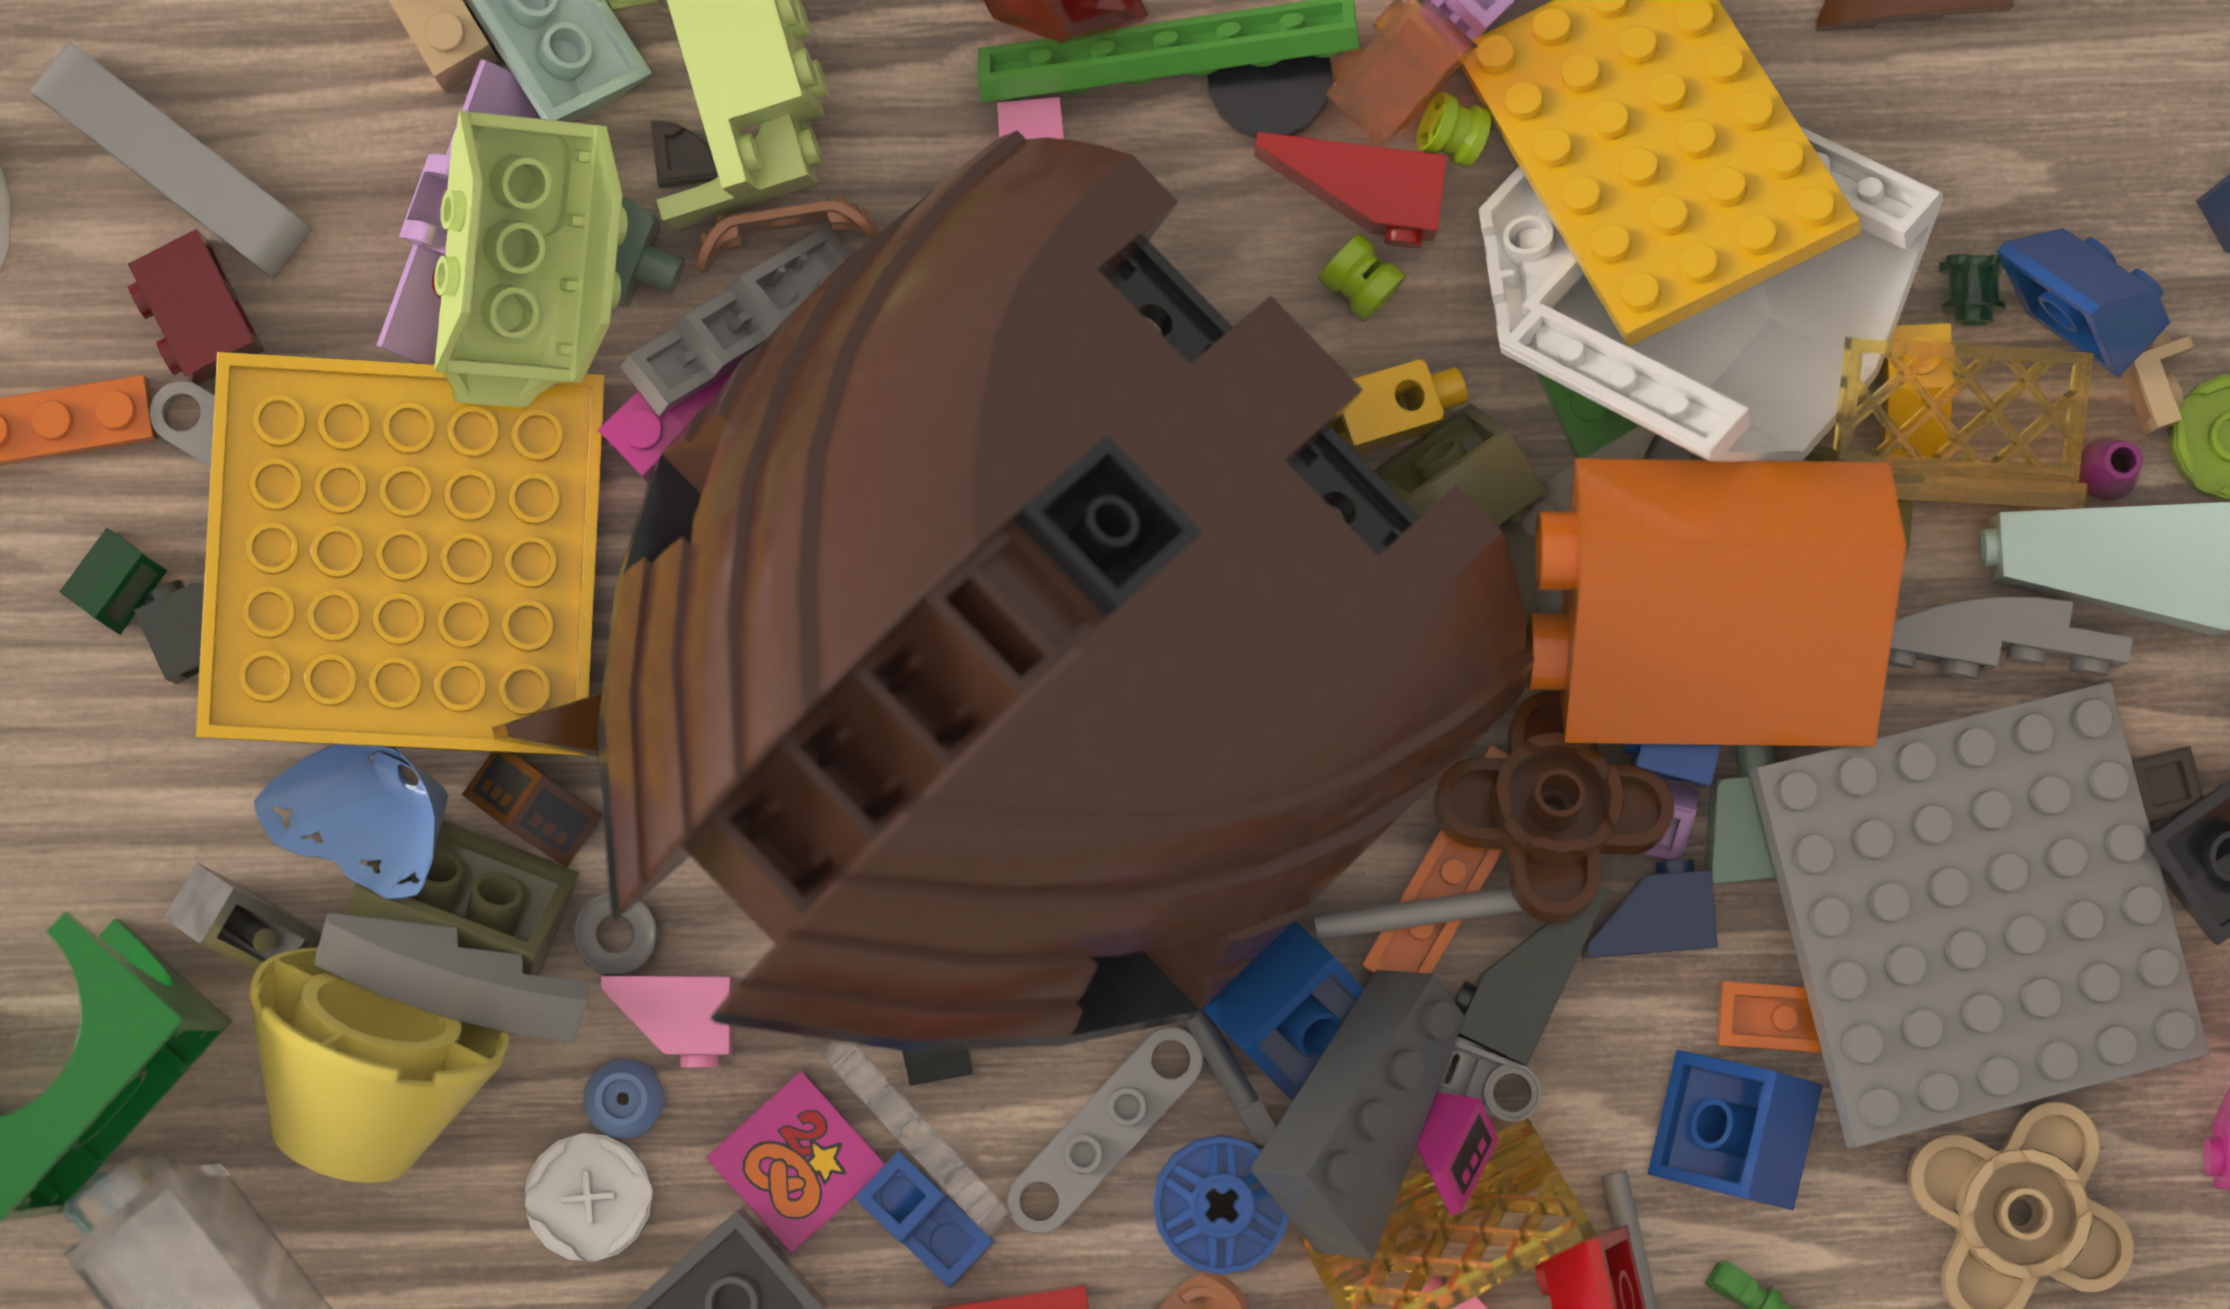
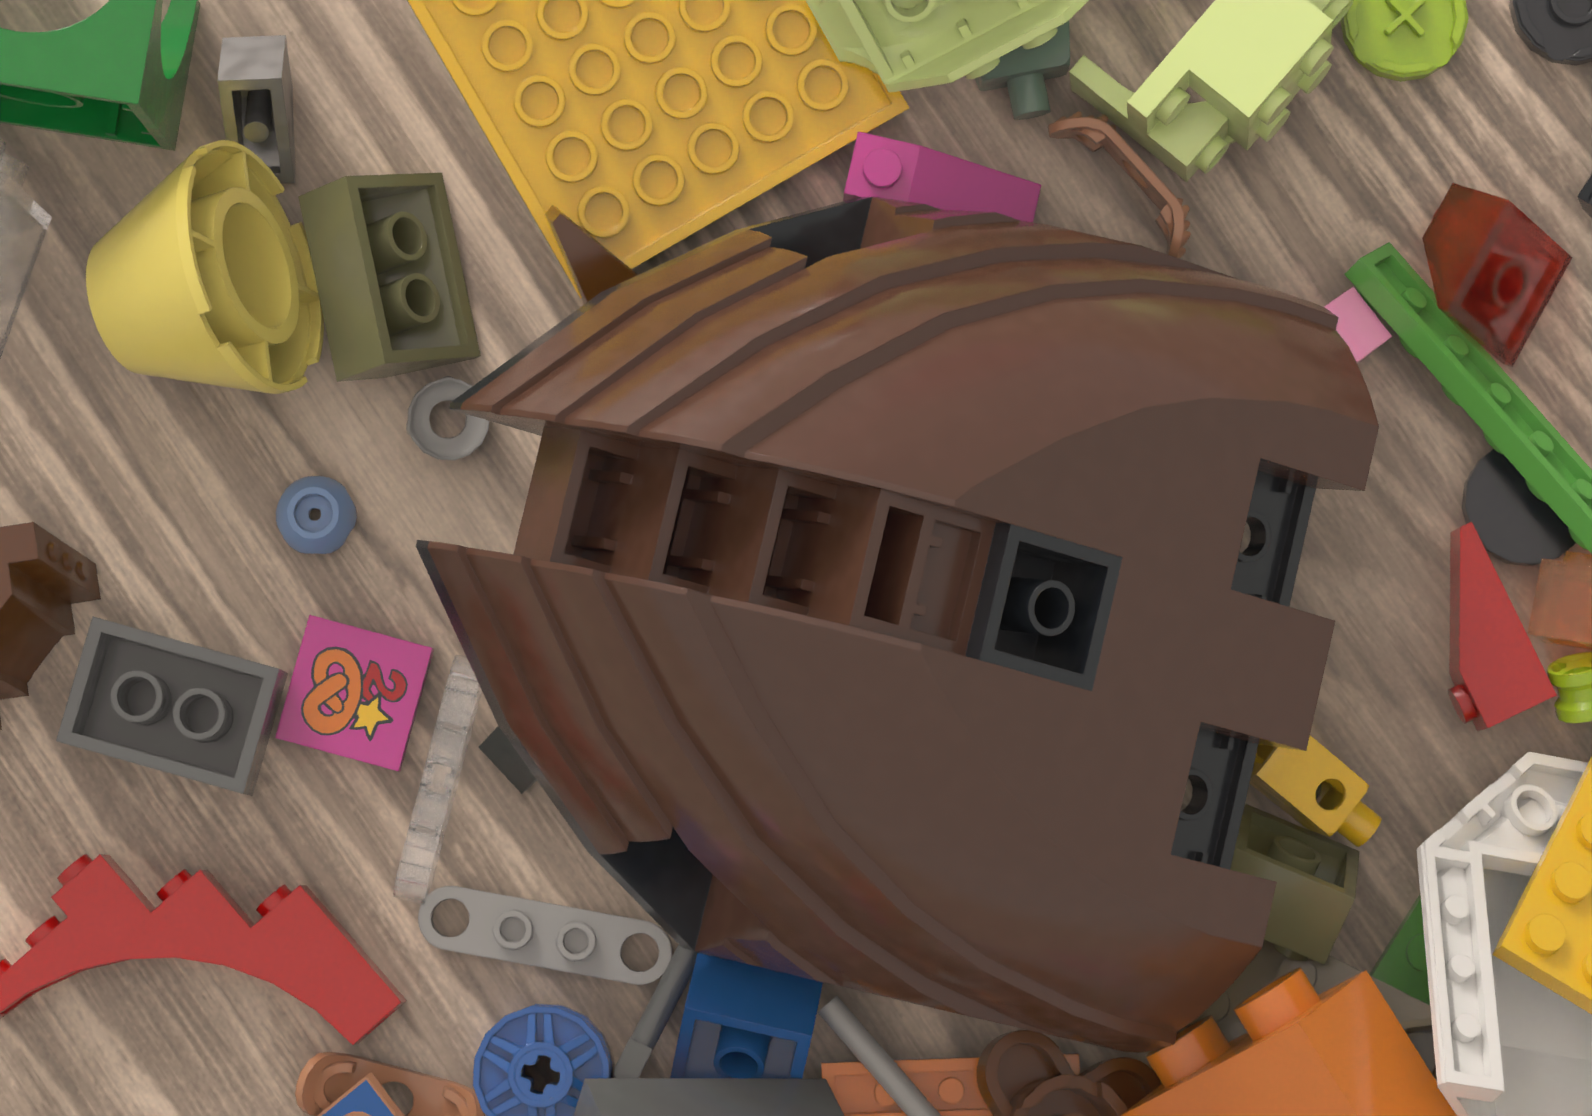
camera: 55 degrees right, 0 degrees up
medium blue piece [254,745,448,899] -> none
light grey slope [316,913,588,1043] -> none
slope [462,752,604,867] -> none
white tile [524,1133,654,1262] -> none
bright pink slope [600,976,735,1067] -> none
light grey slope [620,225,851,416] -> none
dark brown tile [651,121,719,187] -> none
blue slope [854,1151,996,1288] -> none
lime wheel [1317,232,1407,322] -> none

